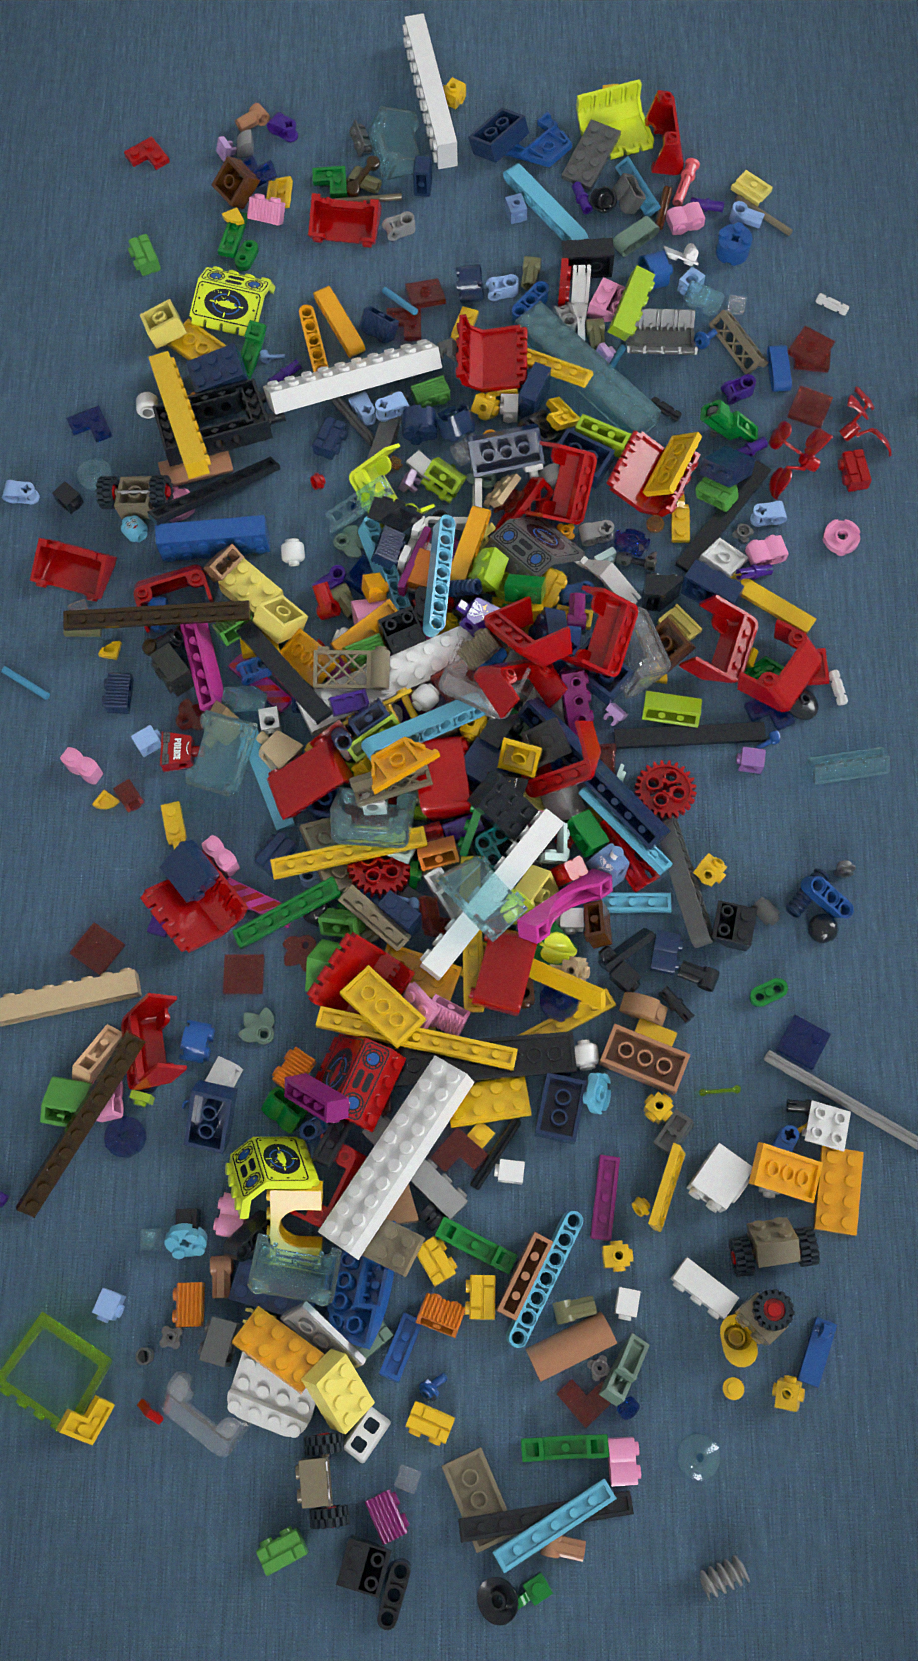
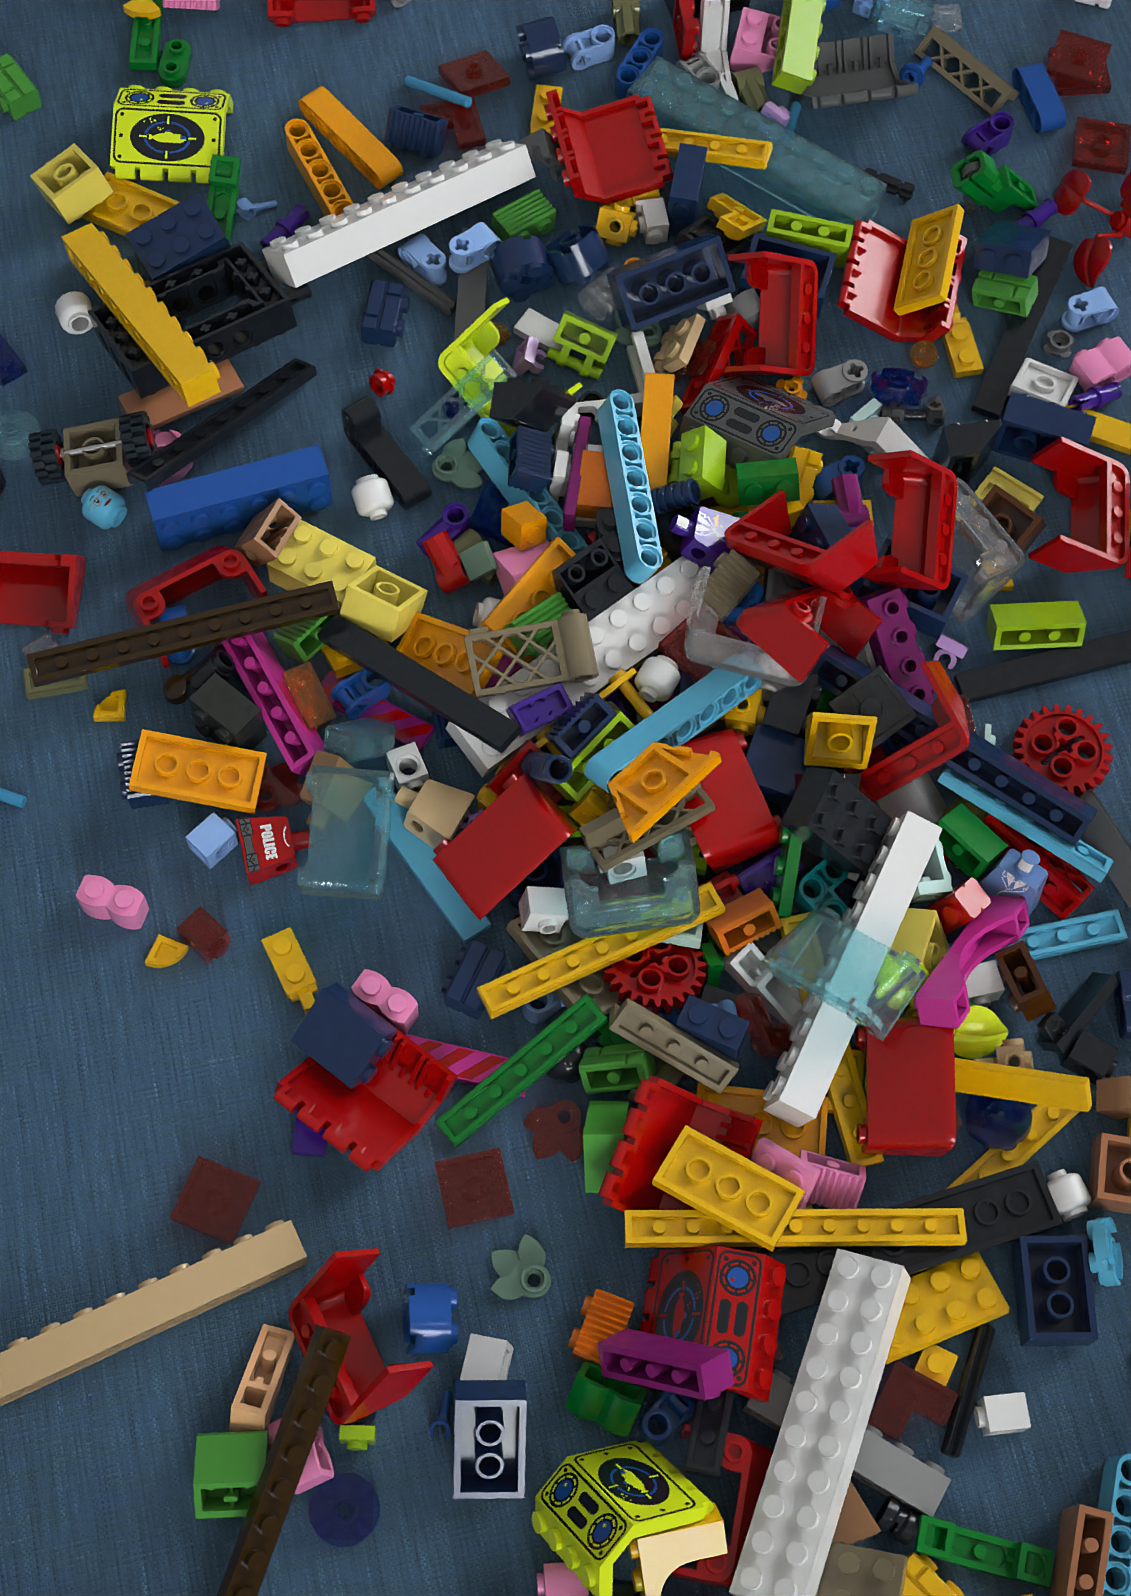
camera: 20 degrees left, 5 degrees down
none -> light orange plate [129,729,267,814]
none -> clear orange bracket [282,661,337,730]
none -> black beam [341,395,432,510]
none -> sand green tile [459,541,499,581]
none -> white brick [518,886,571,934]

